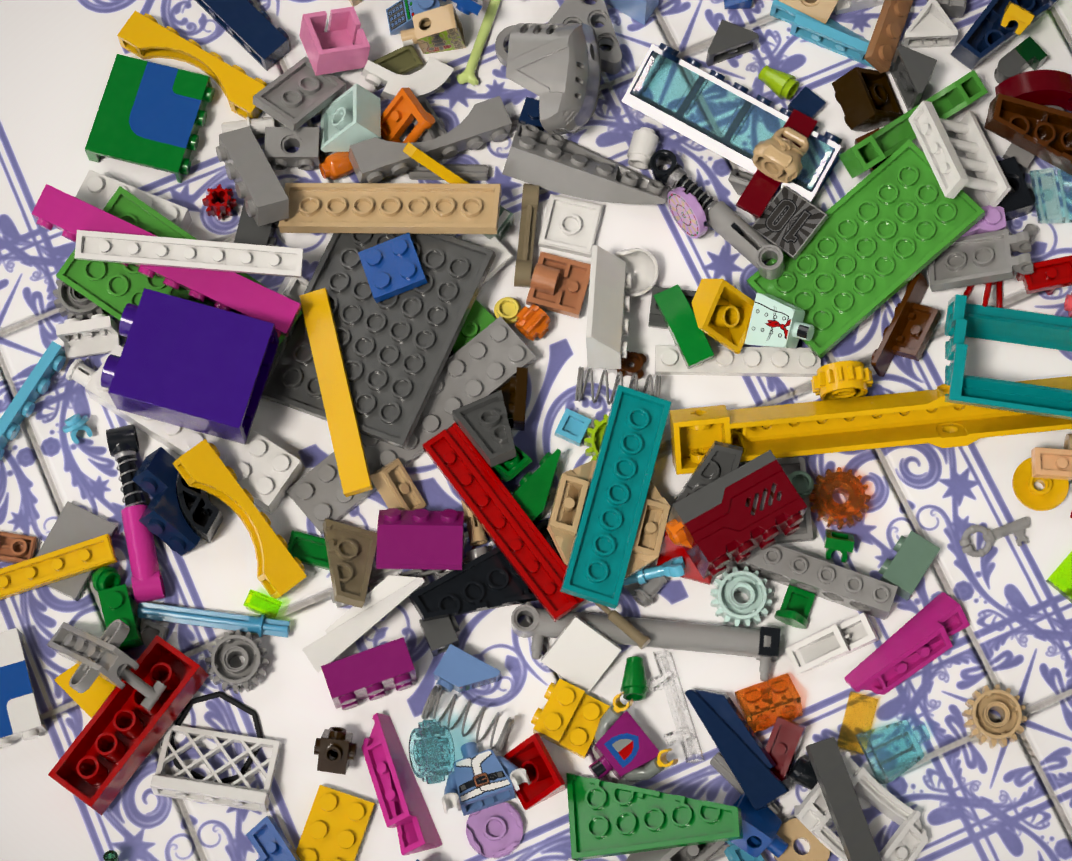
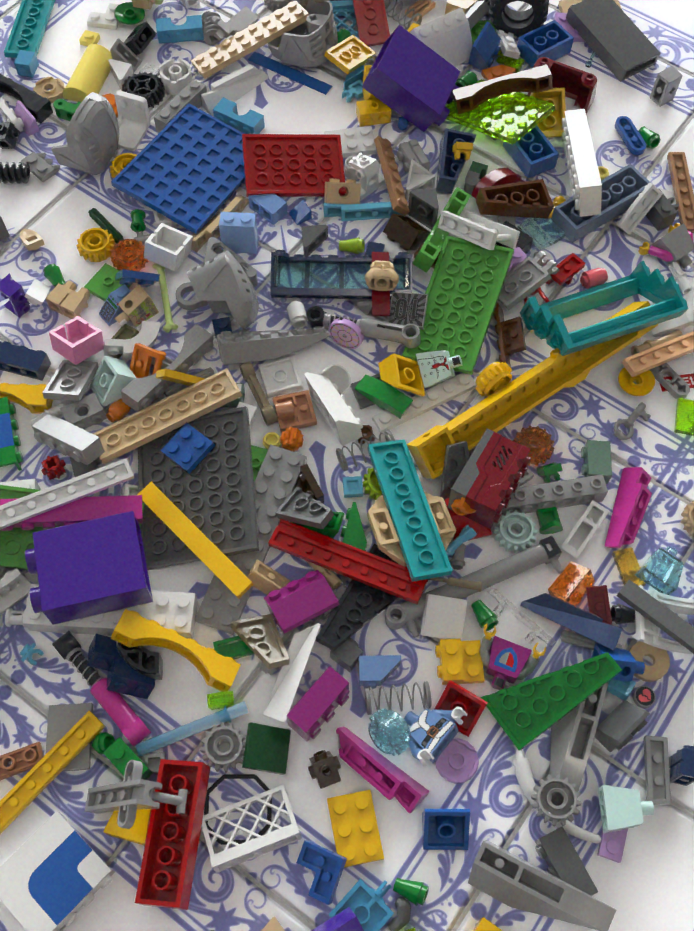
camera: 30 degrees left, 10 degrees down
none -> dark green tile [242,722,291,775]

